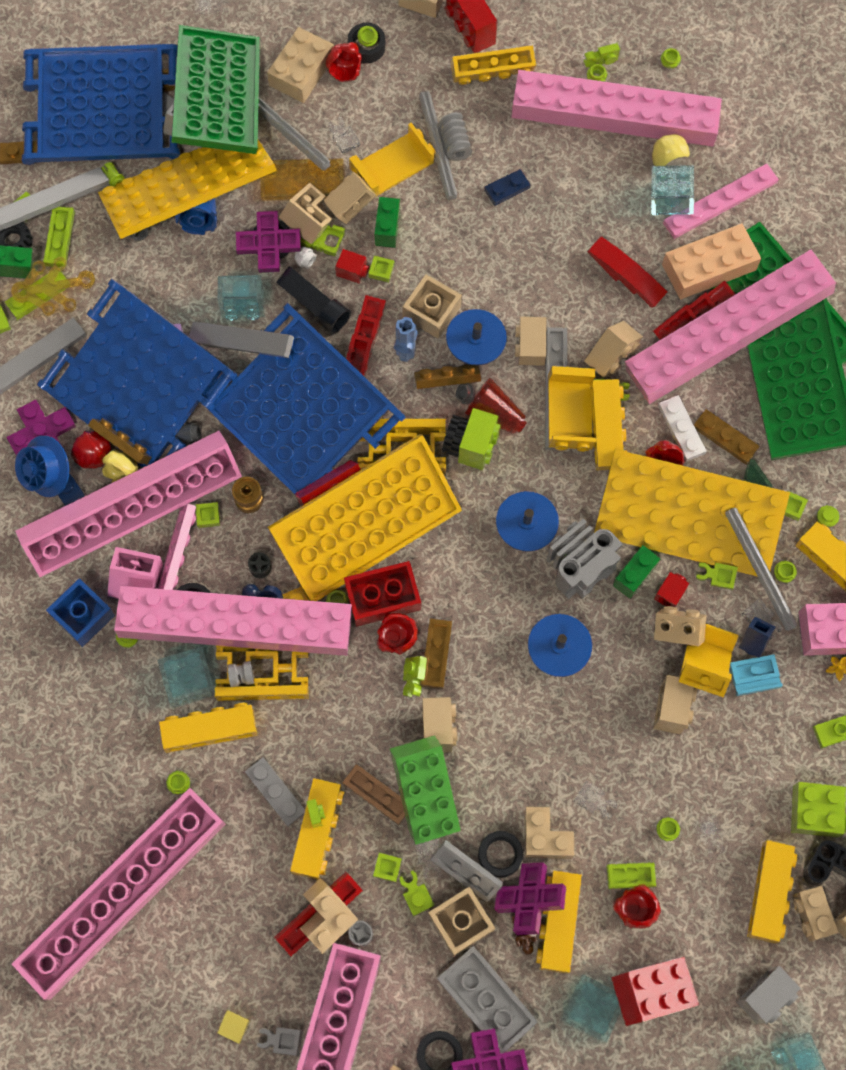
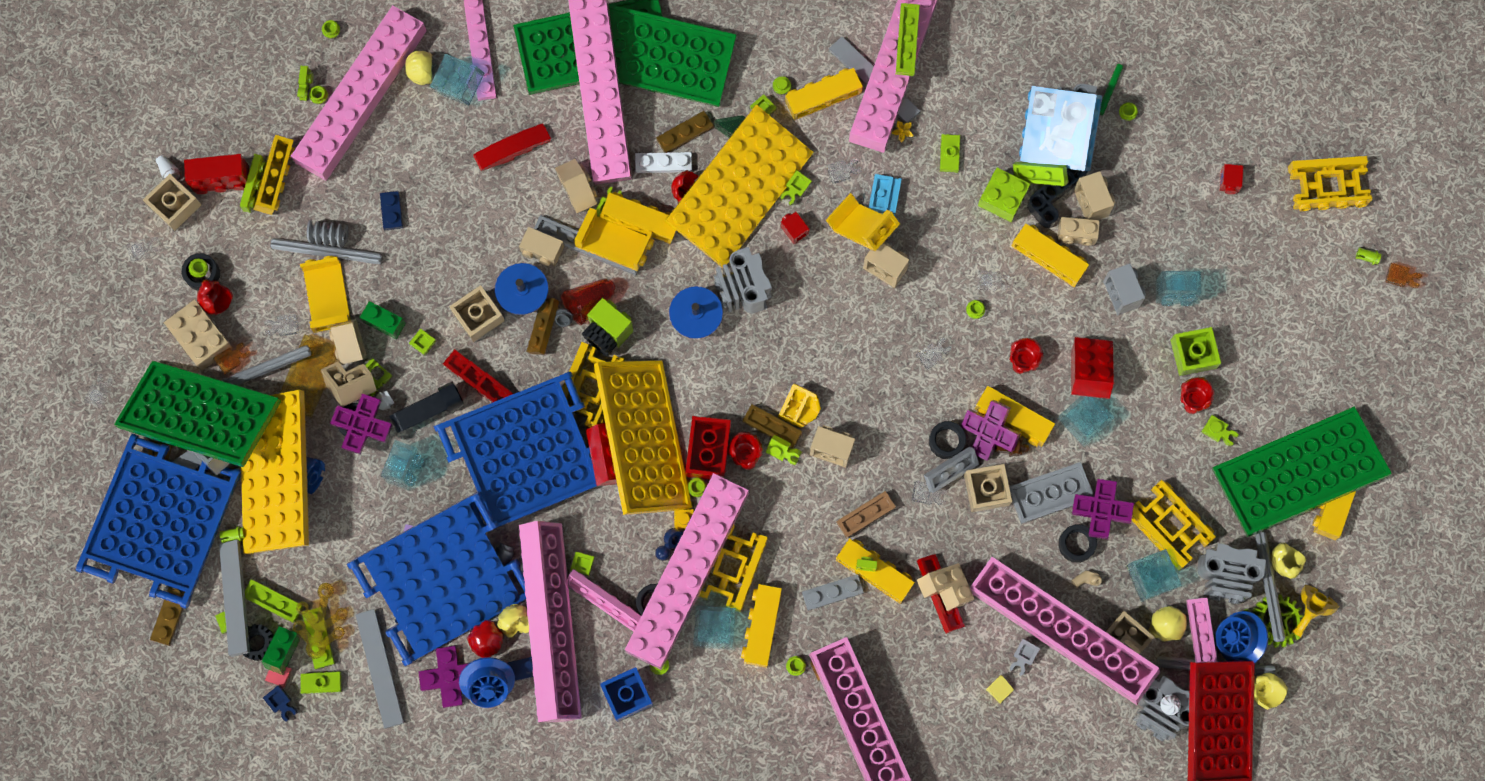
camera: 65 degrees left, 5 degrees up
pearl gold plate [88,418,152,465] -> none
bright pink slope [107,547,163,599] -> none
light grey tile [189,321,294,358] -> none
light grey wheel [227,661,254,687] -> none
pearl gold wheel [232,476,263,514] -> none
pearl dark grey wheel [248,552,272,579] -> none
red brick [335,249,369,284] -> none
light grey wheel [348,921,373,947] -> none
lime plate [373,853,402,883] -> none
bright green brick [390,735,461,845] -> none
medium blue piece [394,317,418,362] -> none
lime plate [399,871,435,917] -> none
tan brick [524,807,574,859] -> none
blue piece [528,614,592,677] -> none
lime plate [606,863,656,889] -> none
green brick [613,545,661,599] -> none
red slope [653,280,736,340] -> none
tan brick [654,606,706,646] -> none
light nougat brick [662,224,761,300] -> none
light grey axle [725,508,797,631] -> none
dark blue brick [739,617,776,658] -> none
lime plate [774,561,797,583] -> none
none -> clear orange plate [214,343,250,375]
none -> lime plate [240,154,266,213]
none -> yellow slope [778,383,821,428]

